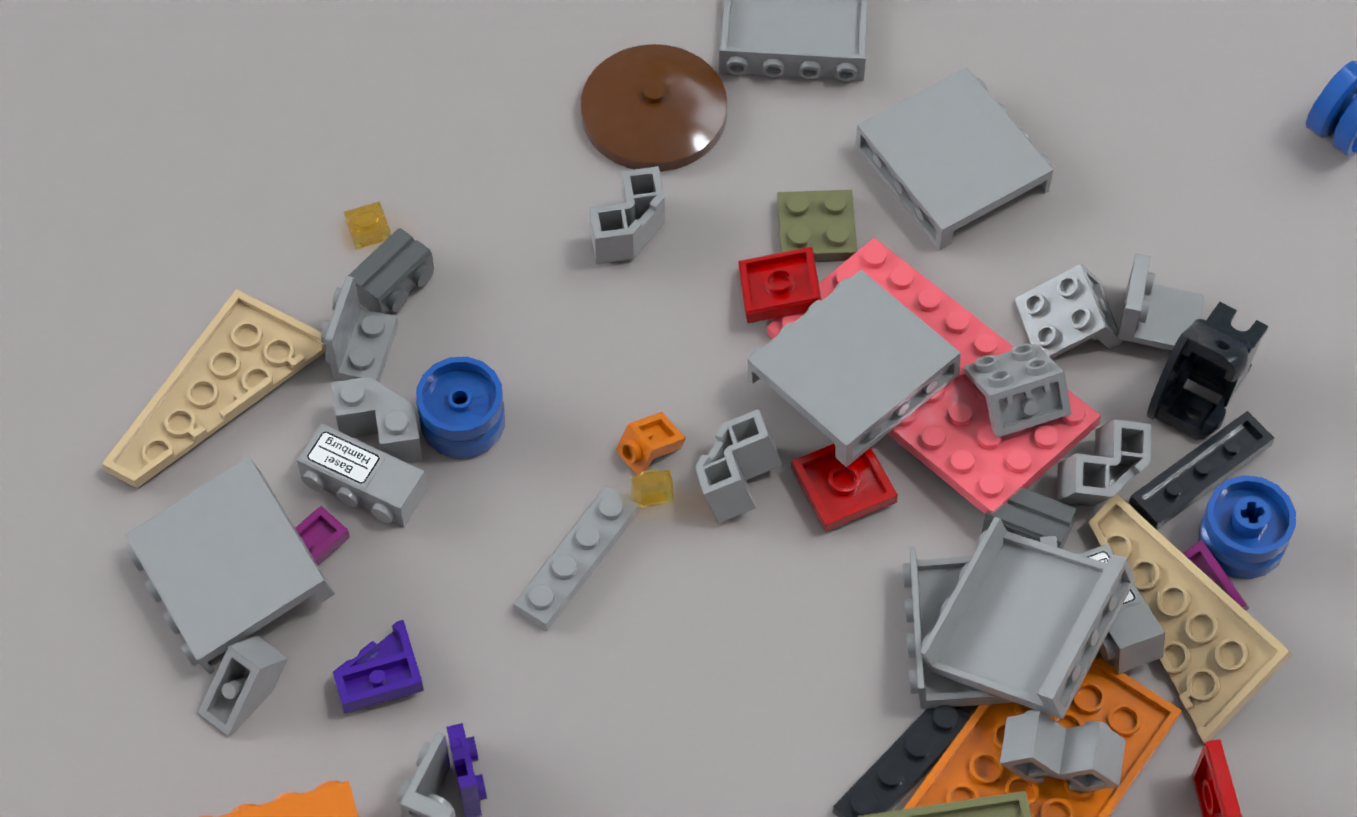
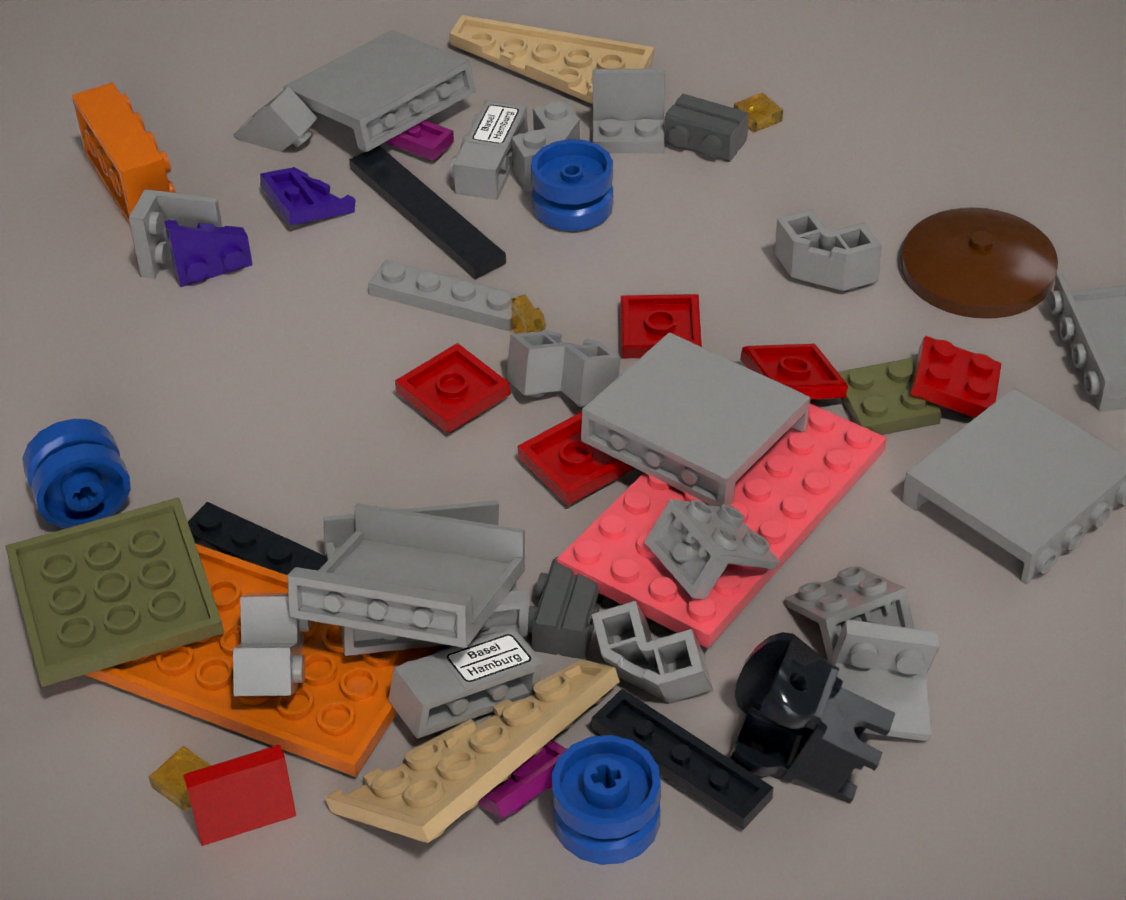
camera: 80 degrees right, 15 degrees down
orange bracket [616,412,686,476] -> none
none -> black tile [349,146,506,279]
none -> red plate [395,343,510,434]
none -> red tile [621,294,702,359]
none -> red plate [910,336,1002,418]

